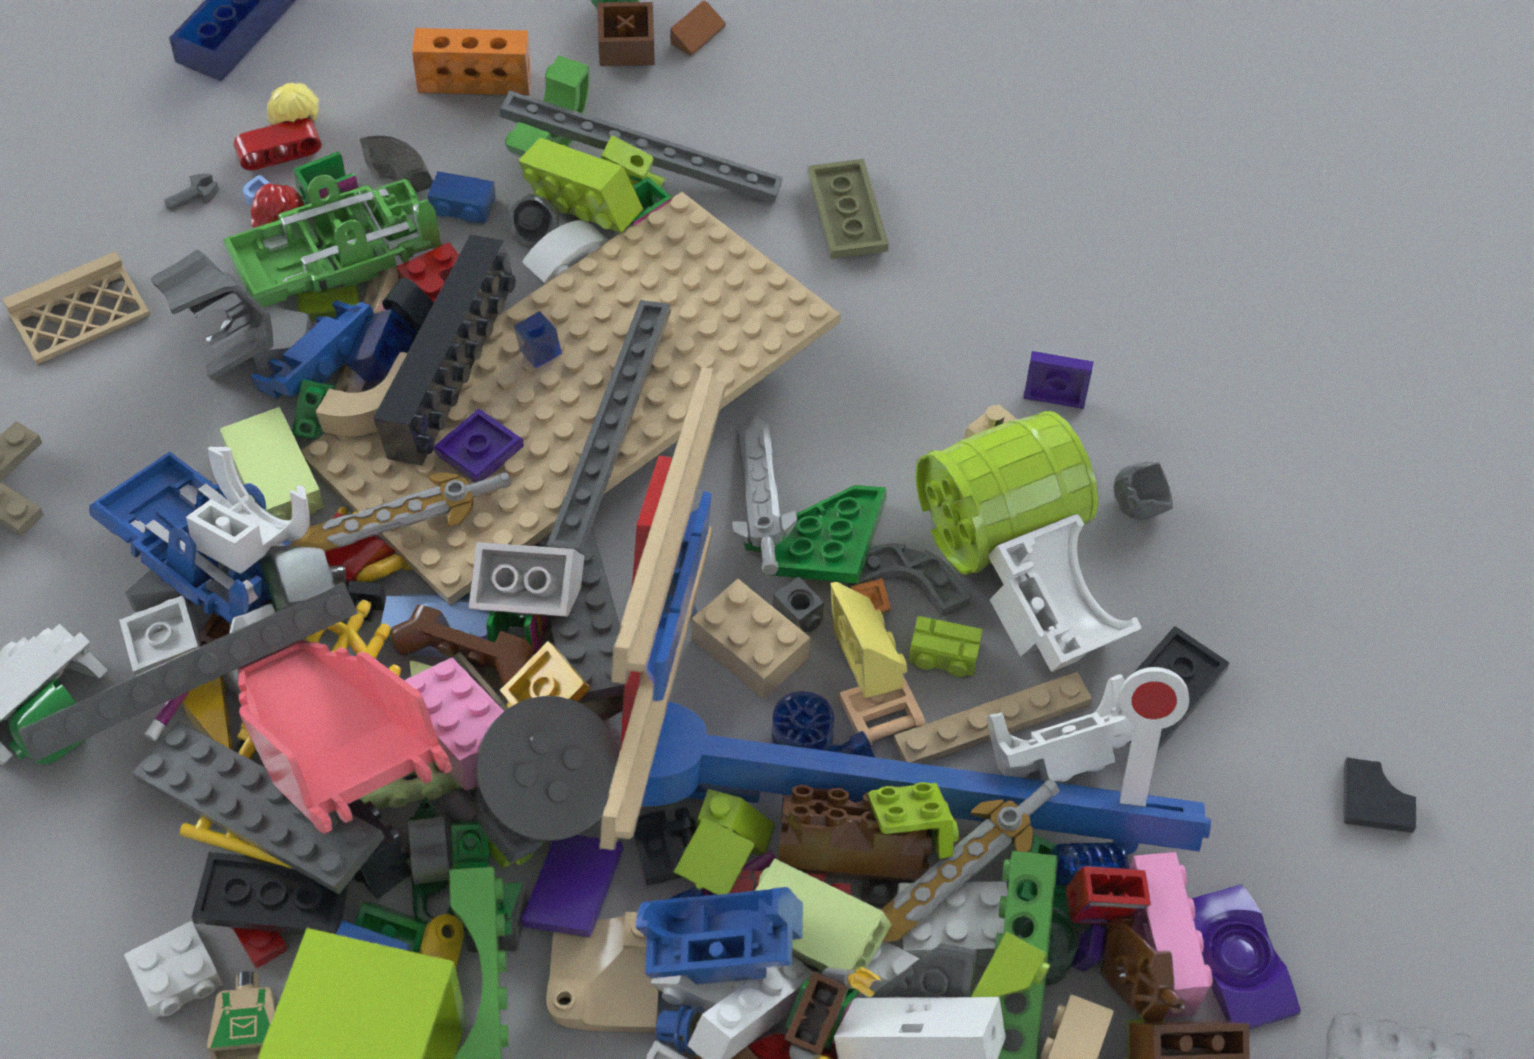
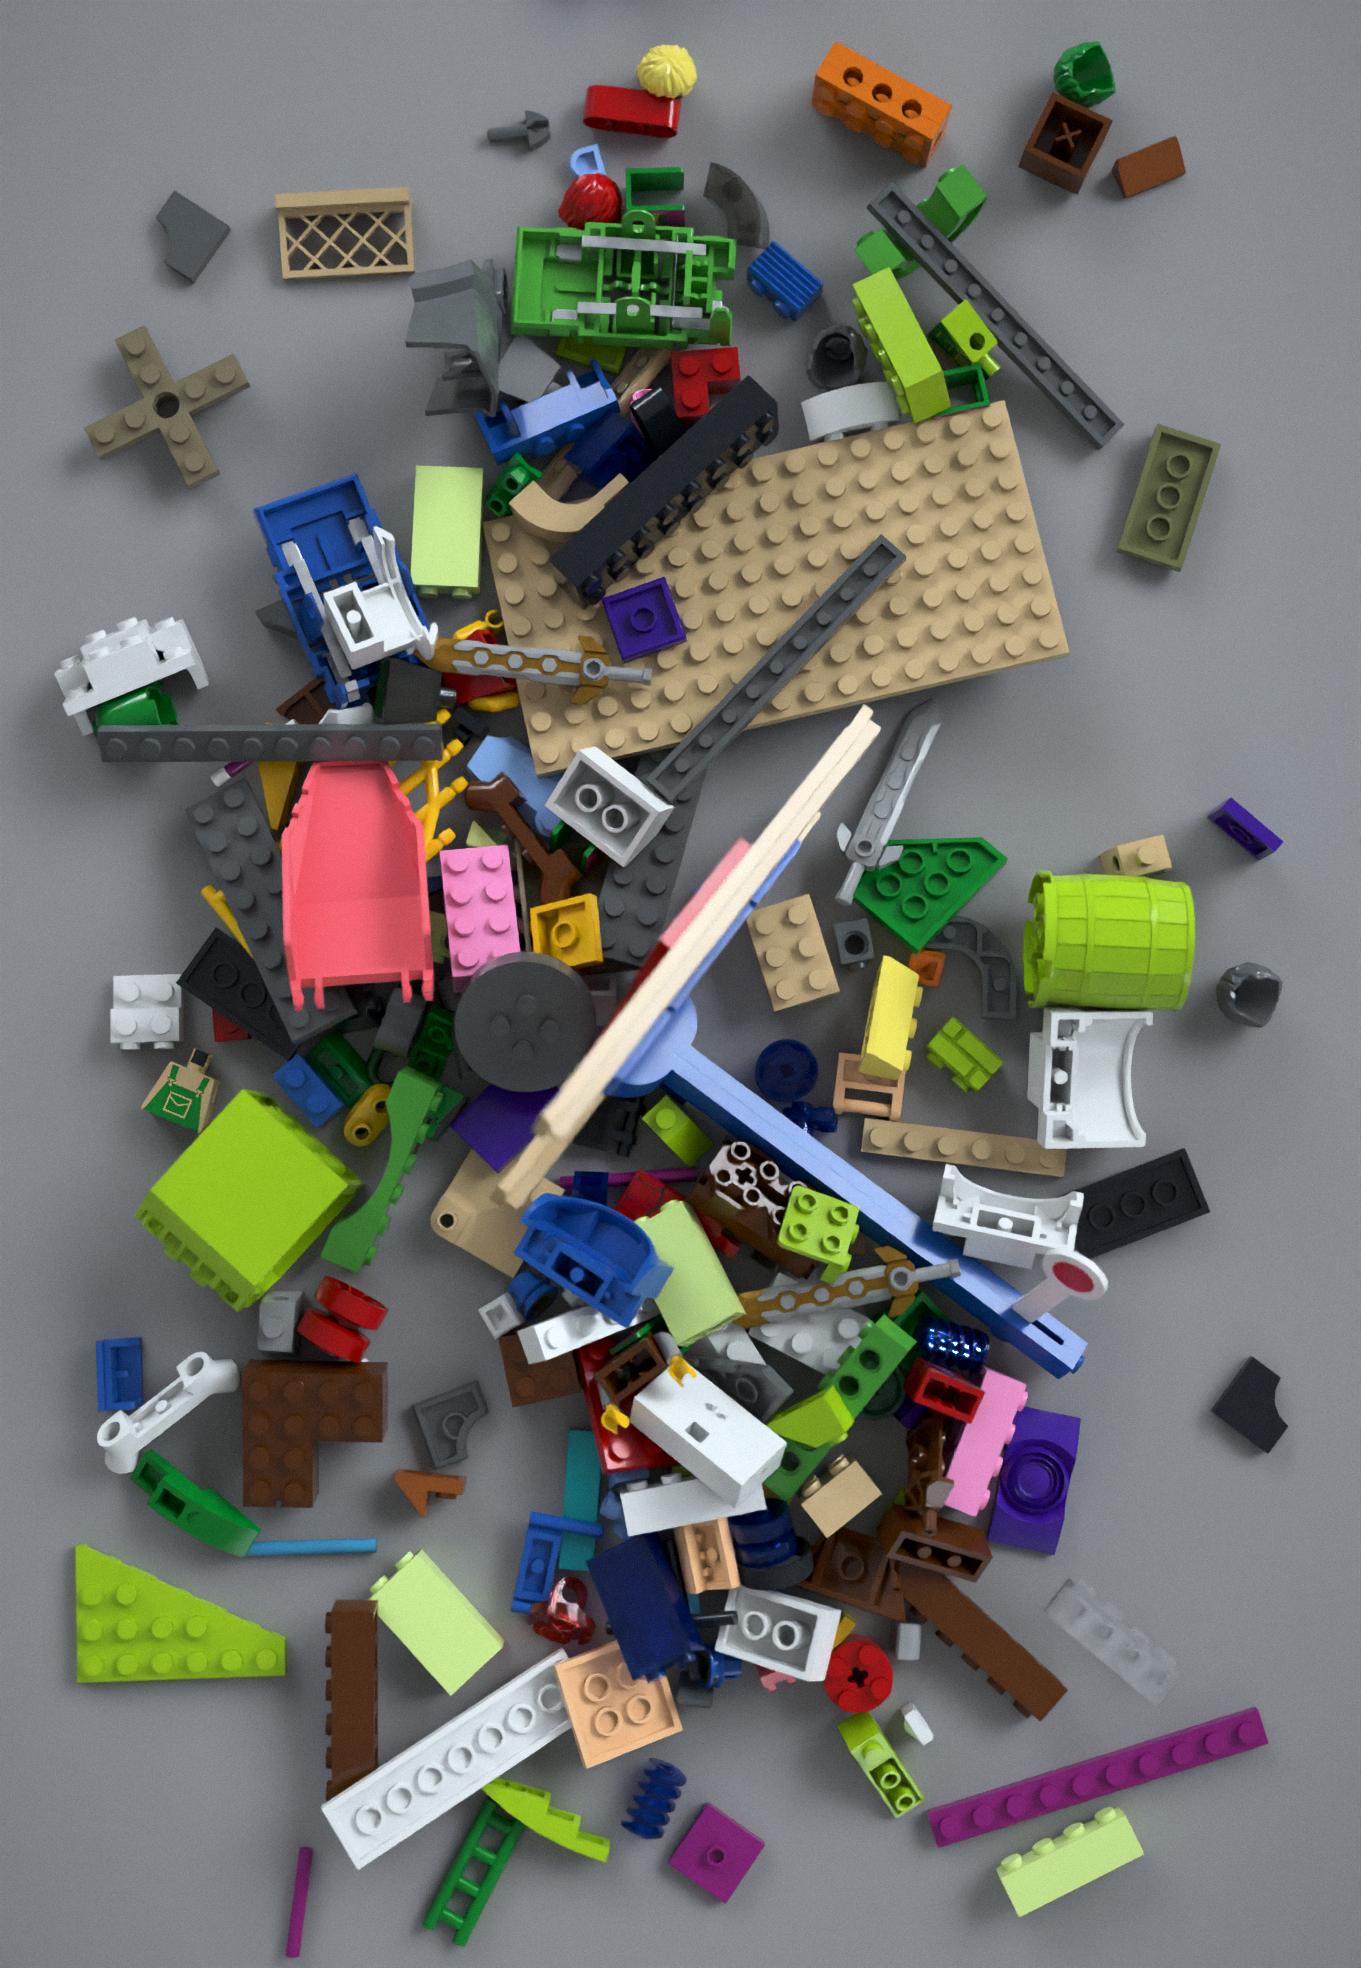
camera: 30 degrees right, 30 degrees up
white plate [119,595,200,676] -> none
clear blue brick [514,311,562,368] -> none
lime piece [674,817,755,895] -> none

